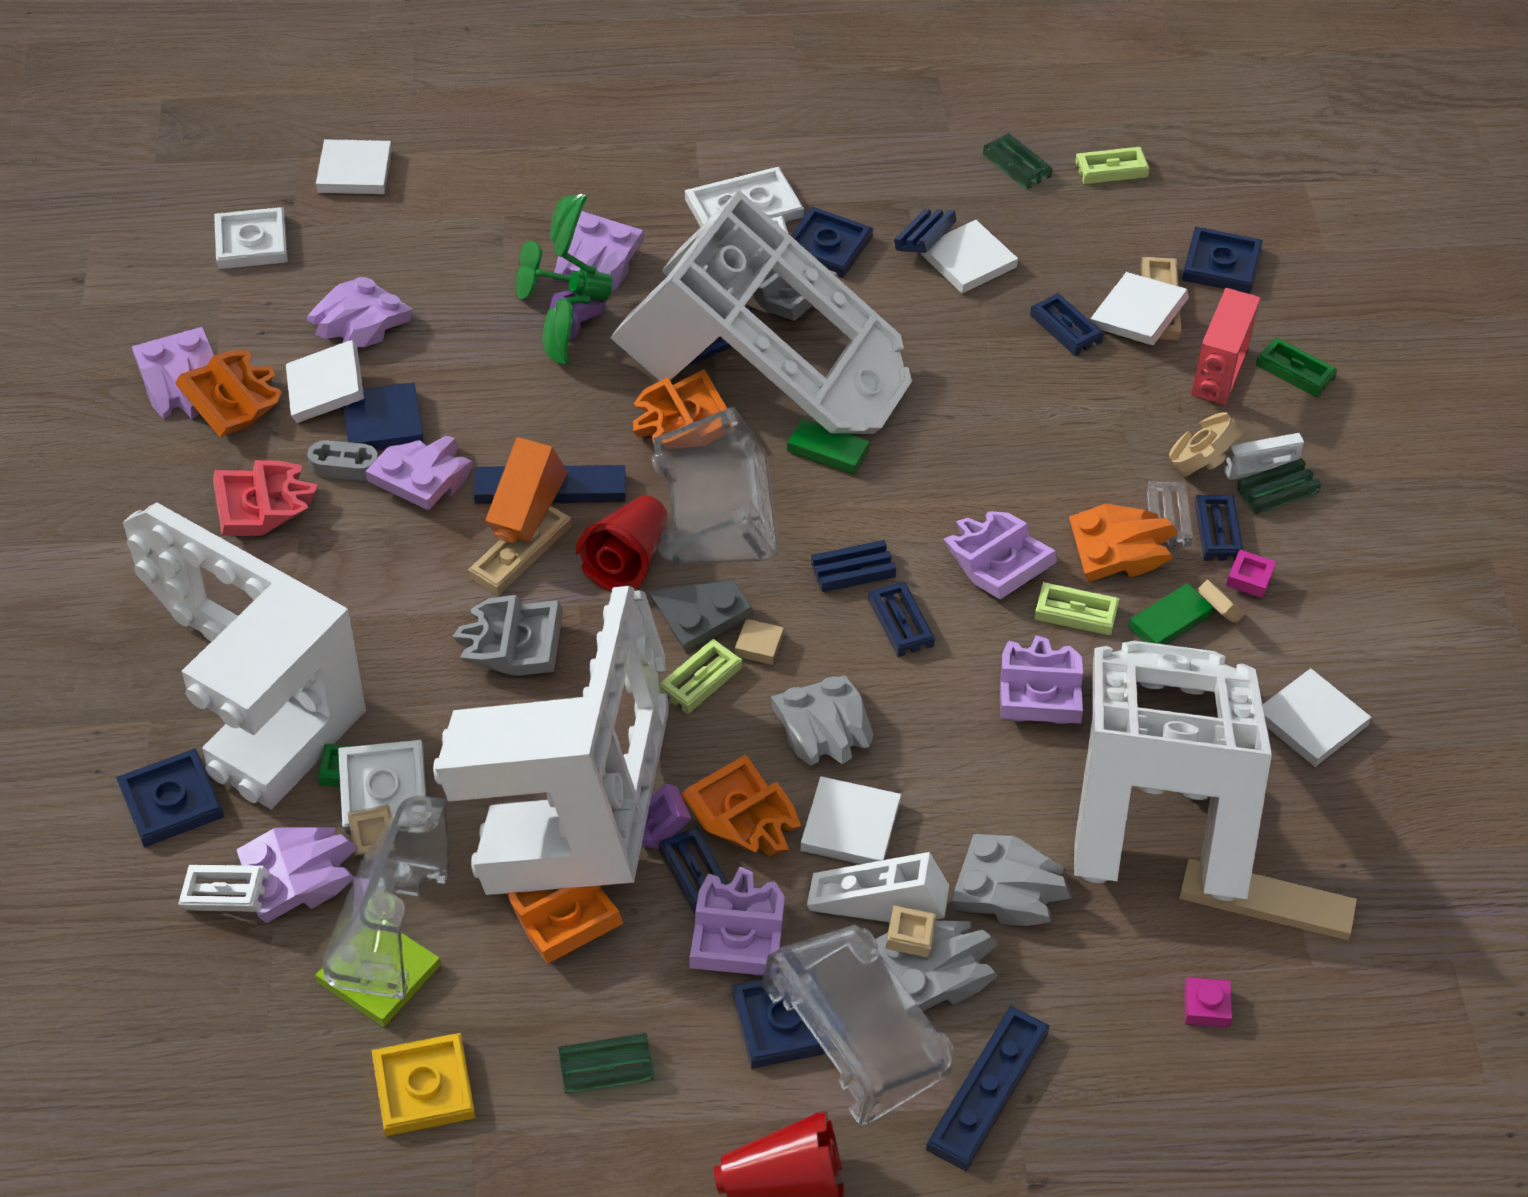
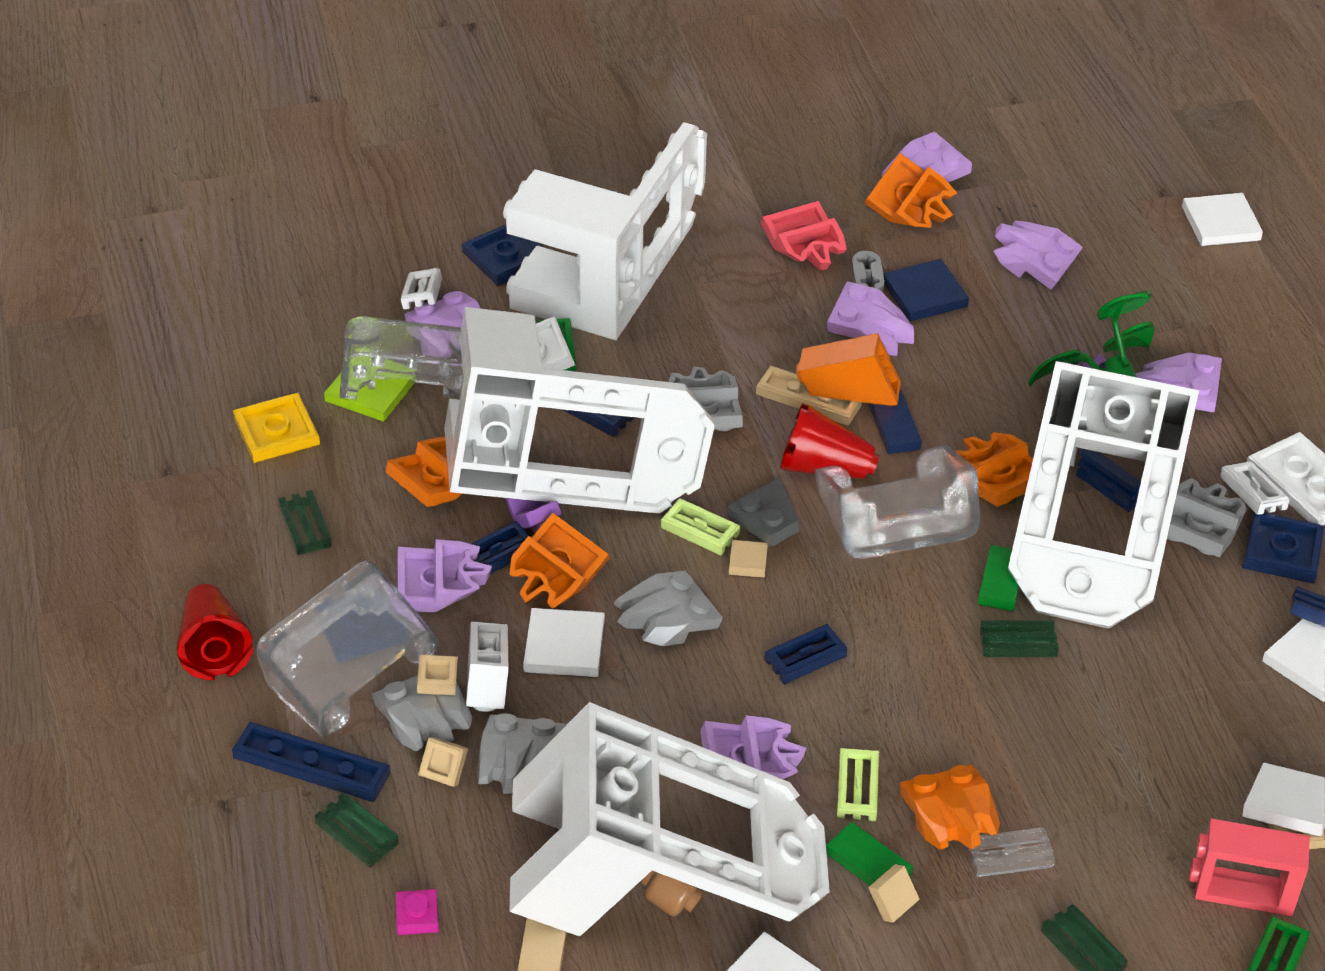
camera: 80 degrees right, 5 degrees down
white tile [214,207,288,269] -> none
white tile [286,340,364,423] -> none
dark blue tile [811,540,896,592] -> none
lavender plate [943,511,1057,599] -> none
dark blue tile [1030,293,1104,356] -> none
tan plate [1169,412,1243,477] -> none
dark blue tile [1195,495,1244,561] -> none
white tile [1224,433,1304,480] -> none
dark pink plate [1226,550,1277,598] -> none
none -> clear green tile [314,792,399,867]
none -> tan tile [418,737,468,787]
none -> clear green tile [980,620,1059,657]

